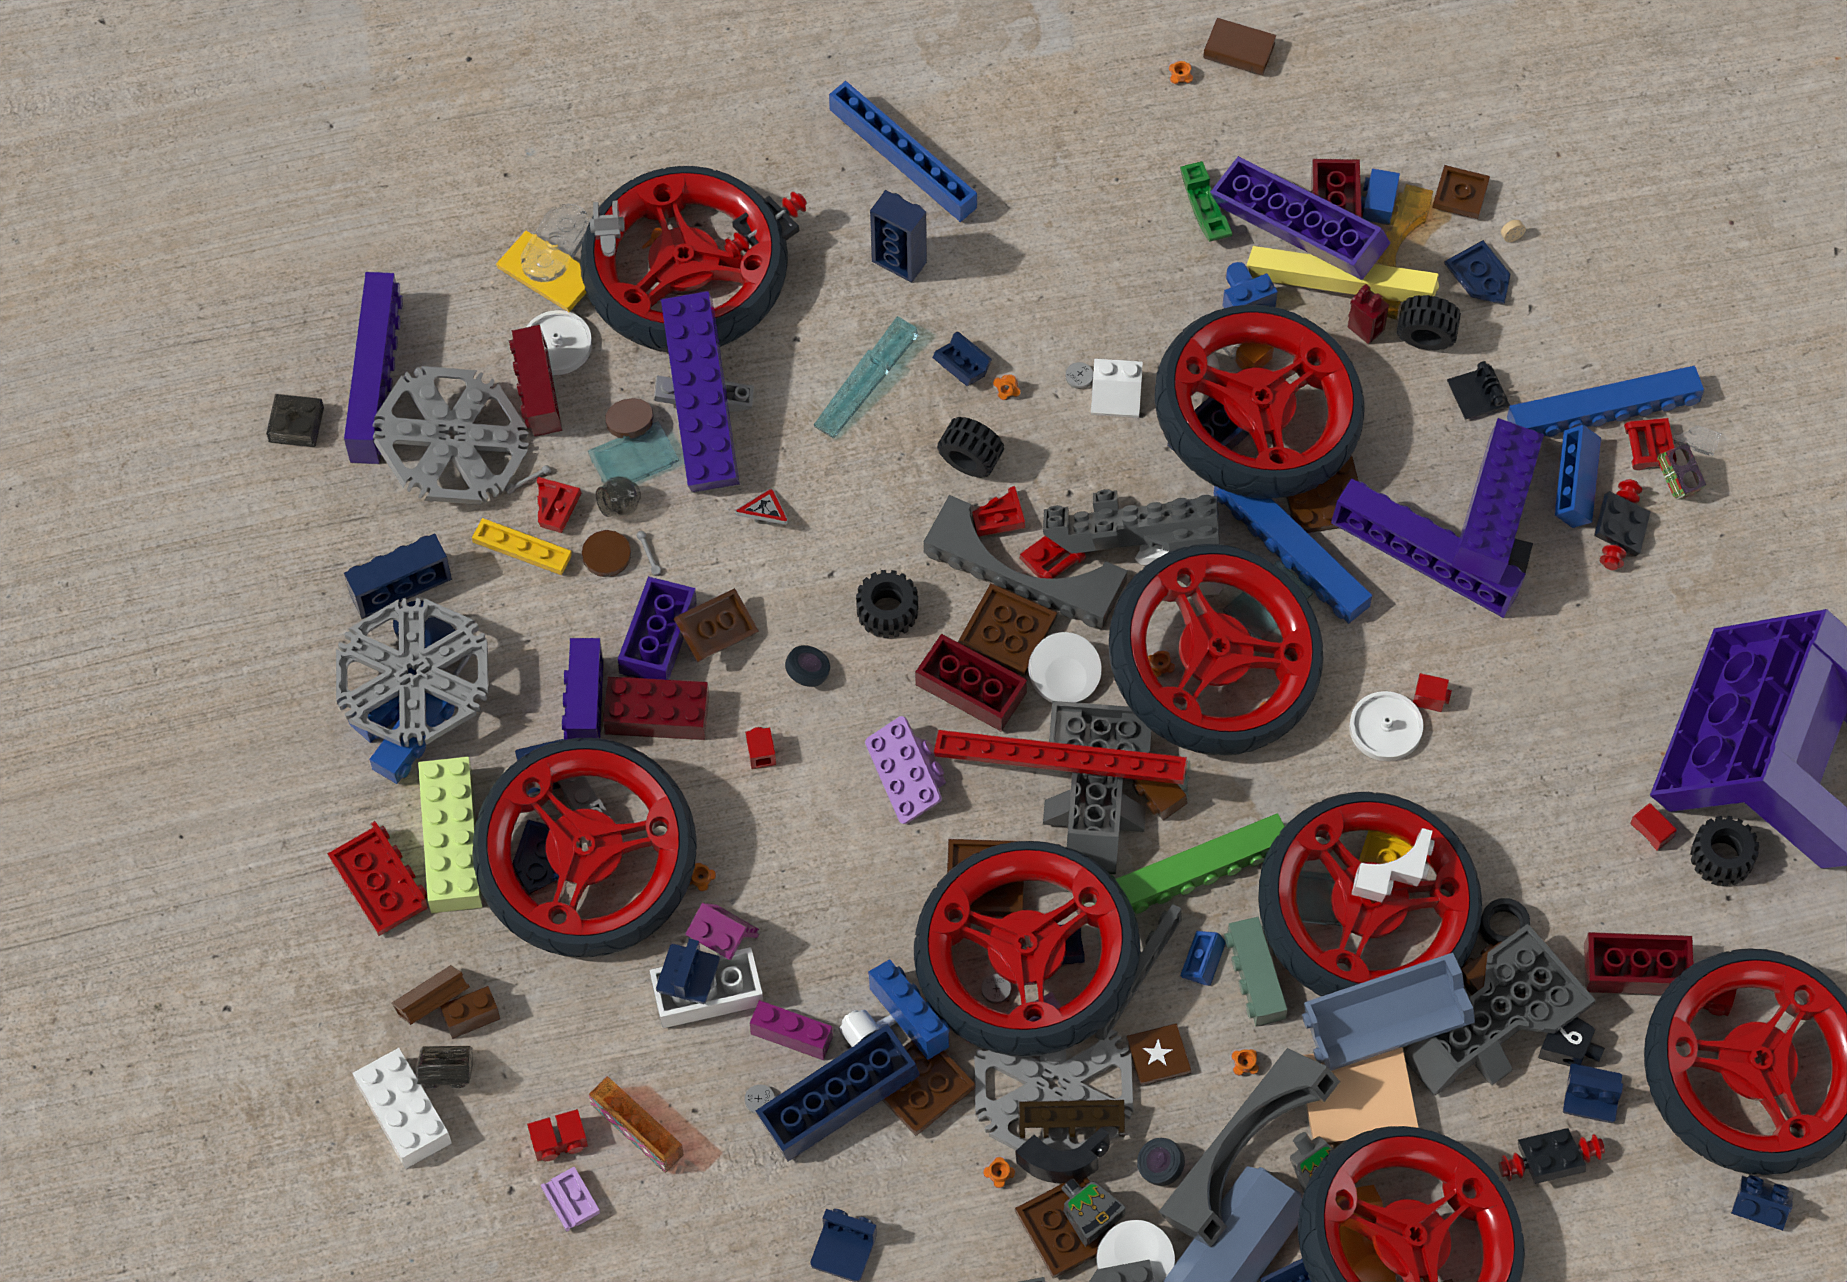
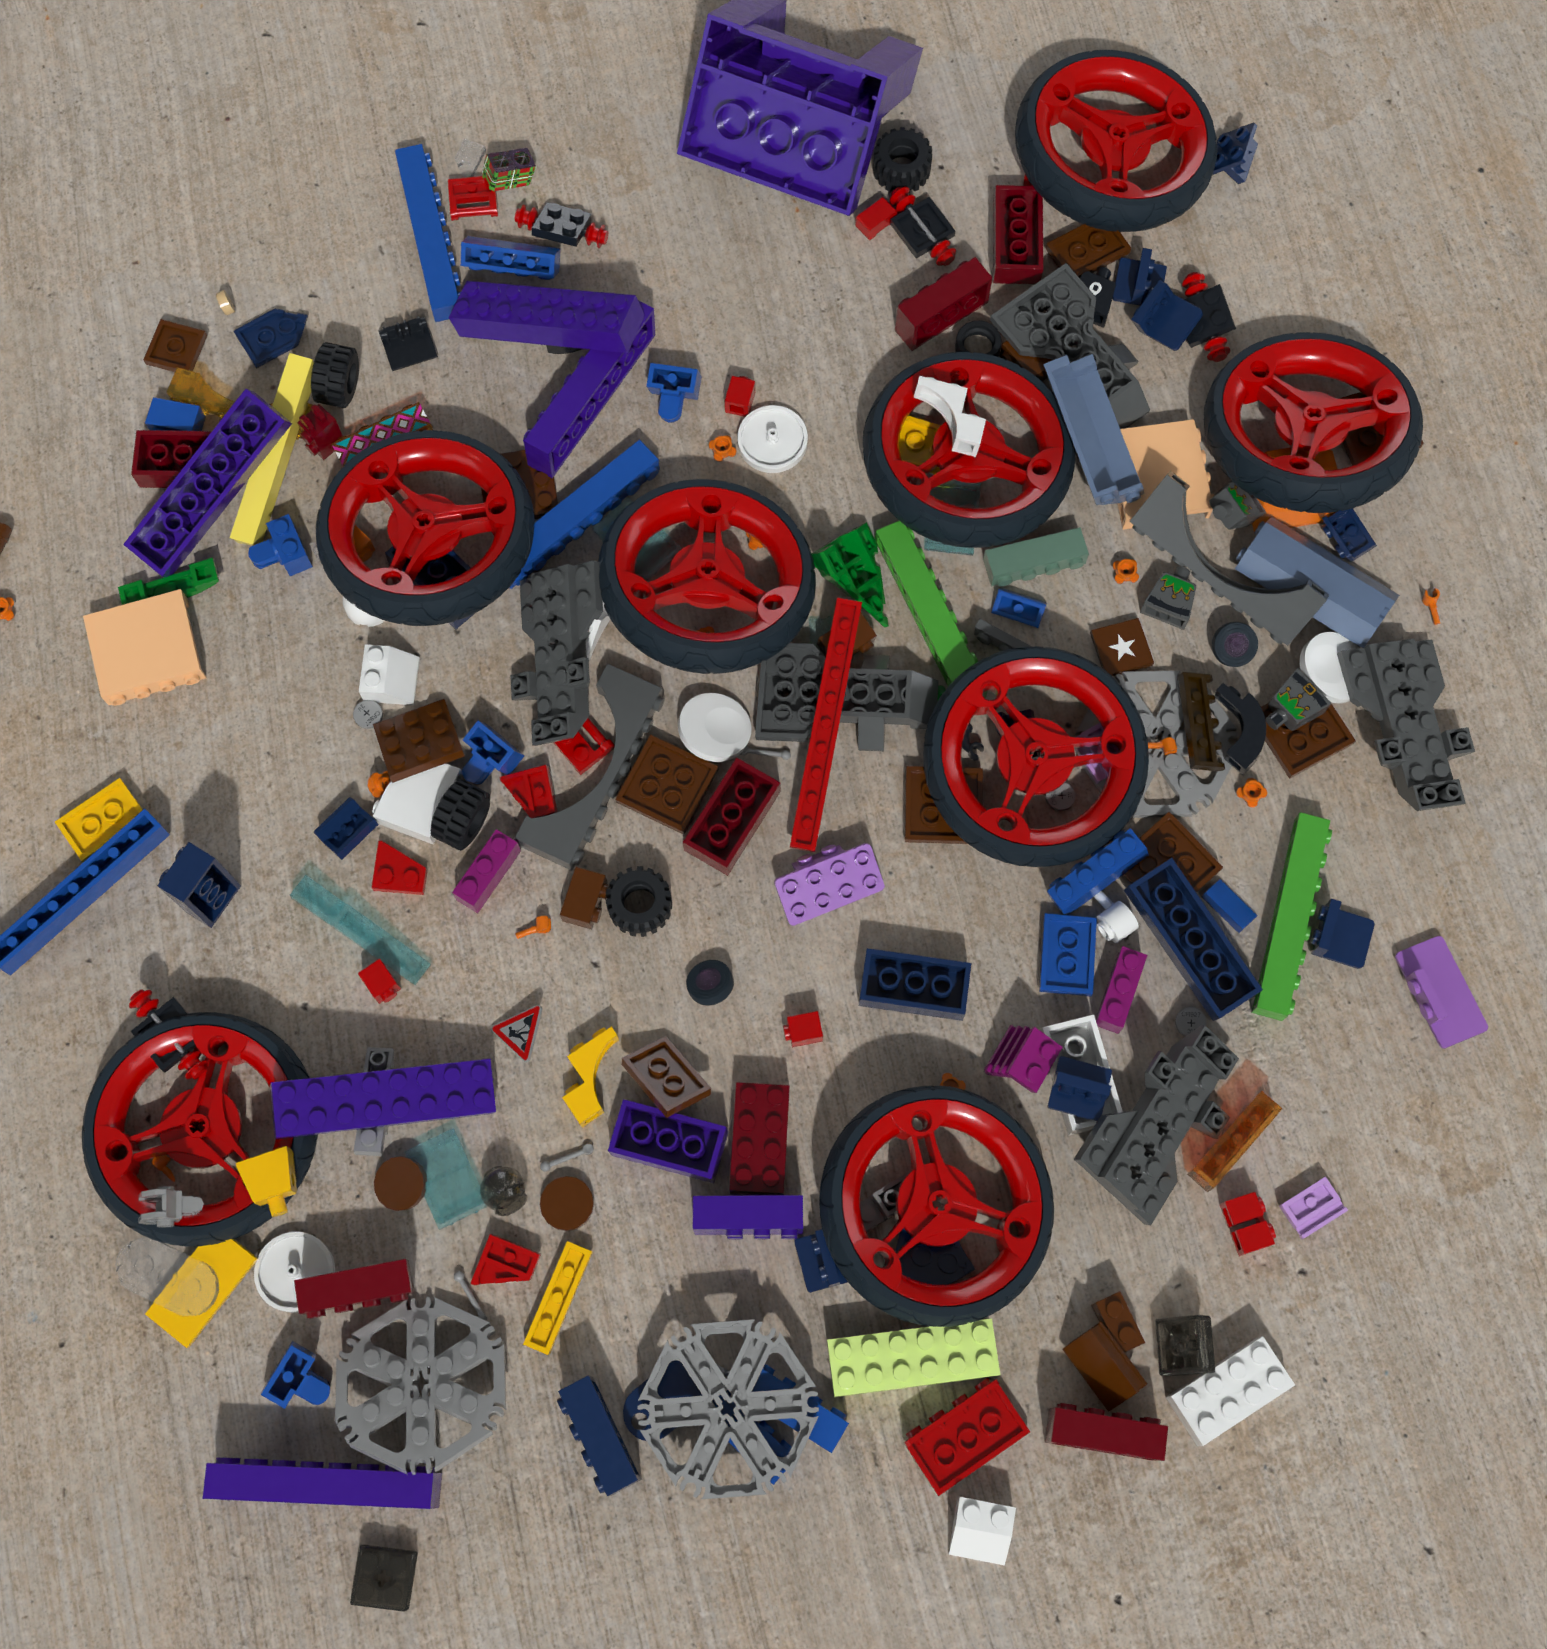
camera: 90 degrees left, 10 degrees up
none -> yellow plate [55,778,143,862]
none -> light nougat panel [83,589,206,706]
none -> yellow torso [236,1146,297,1217]
none -> blue brick [261,1341,330,1409]
none -> brick [331,402,433,467]
none -> red brick [358,958,401,1004]
none -> red wing [371,841,428,895]
none -> white brick [372,764,463,845]
none -> reddish brown plate [373,699,465,783]
none -> magenta brick [452,829,521,914]
none -> blue brick [462,720,525,785]
none -> orange hand [515,916,551,939]
none -> reddish brown piece [560,867,610,930]
none -> yellow arch [562,1026,619,1128]
none -> blue brick [646,363,702,423]
none -> orange plate [709,435,736,462]
none -> light grey hinge [740,746,791,760]
none -> green wedge [811,522,889,628]
none -> dark blue brick [859,948,972,1021]
none -> black plate [890,187,956,266]
none -> dark red brick [895,257,993,351]
none -> white slope [948,1496,1016,1565]
none -> black arm [962,723,984,761]
none -> blue plate [1039,913,1097,996]
none -> reddish brown plate [1045,224,1132,278]
none -> dark red brick [1045,1403,1168,1461]
none -> dark grey piece [1074,1025,1239,1226]
none -> dark blue bracket [1131,280,1203,351]
none -> dark grey torso [1140,566,1196,630]
none -> orange hand [1148,737,1177,755]
none -> blue slope [1202,879,1258,933]
none -> bright green brick [1251,812,1332,1021]

